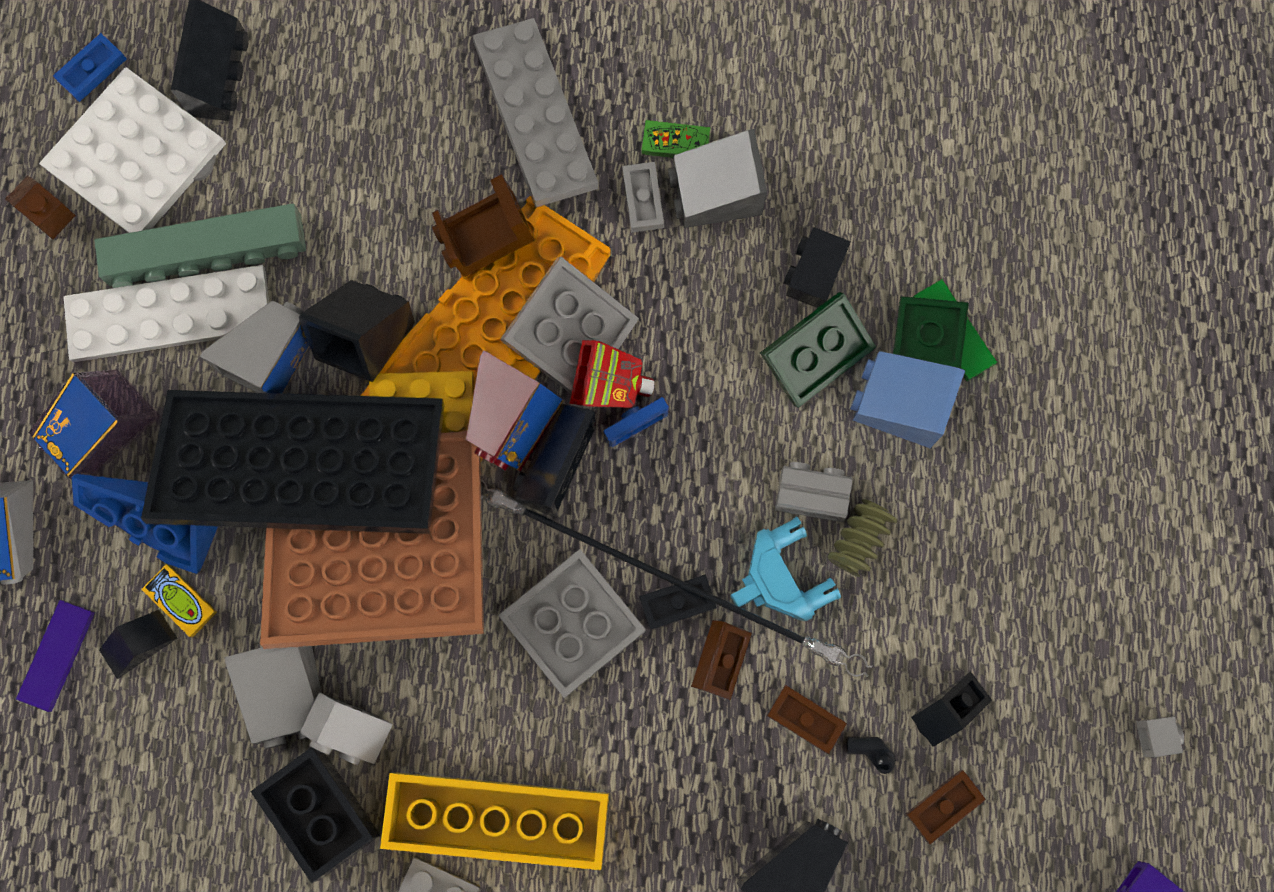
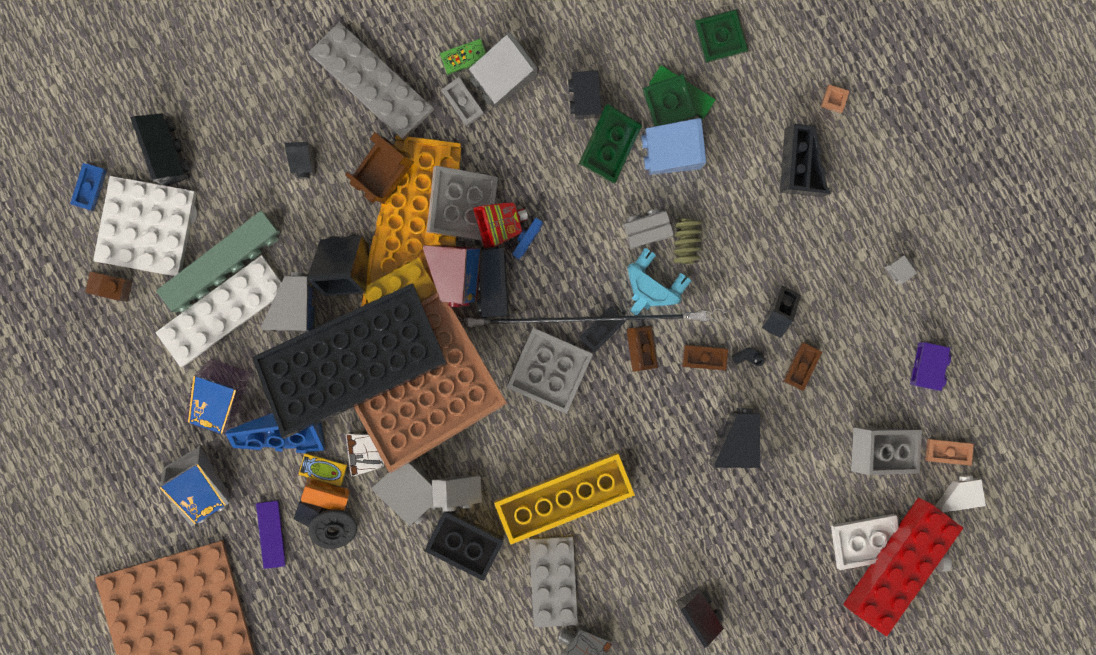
camera: 30 degrees left, 10 degrees up
none -> black slope [285,142,316,180]
none -> orange slope [301,478,349,511]
none -> black wheel [308,509,357,549]
none -> white torso [346,433,385,476]
none -> dark green tile [695,9,748,63]
none -> black wedge [780,123,831,197]
none -> nougat plate [820,85,849,113]

